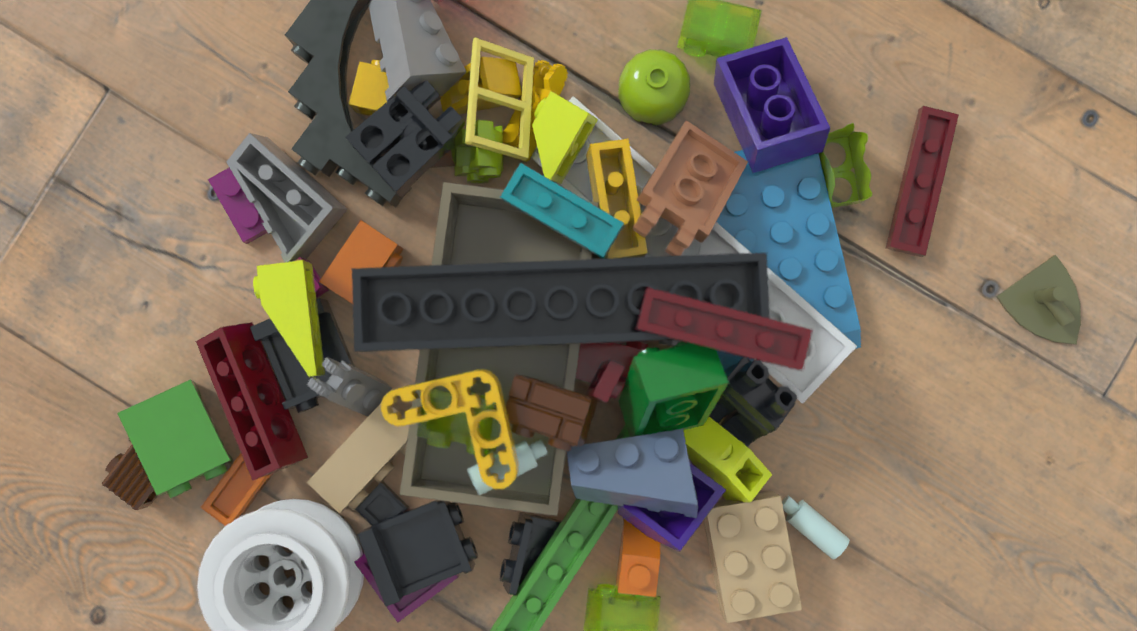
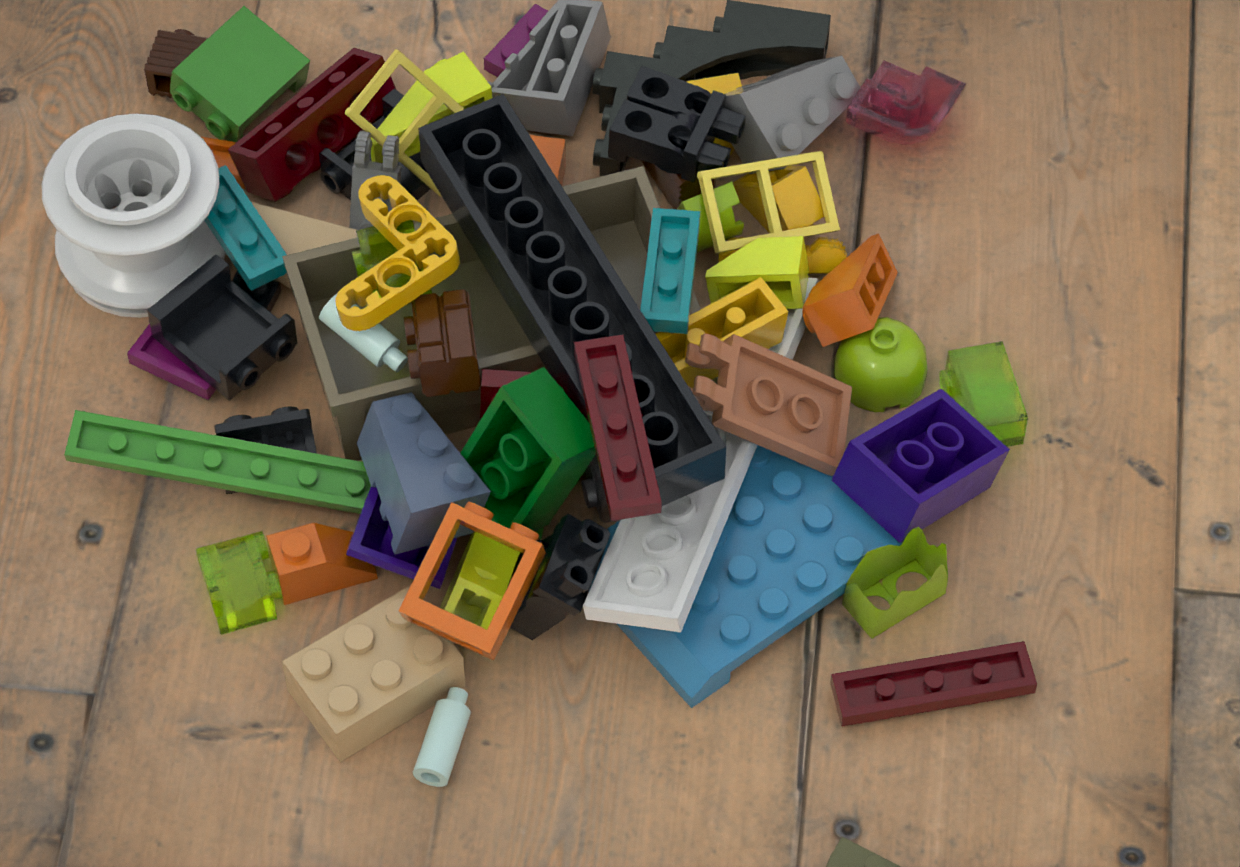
camera: 65 degrees right, 30 degrees down
none -> teal plate [204,165,287,290]
none -> light yellow window [345,49,464,197]
none -> orange window [398,502,546,661]
none -> orange slope [802,233,898,347]

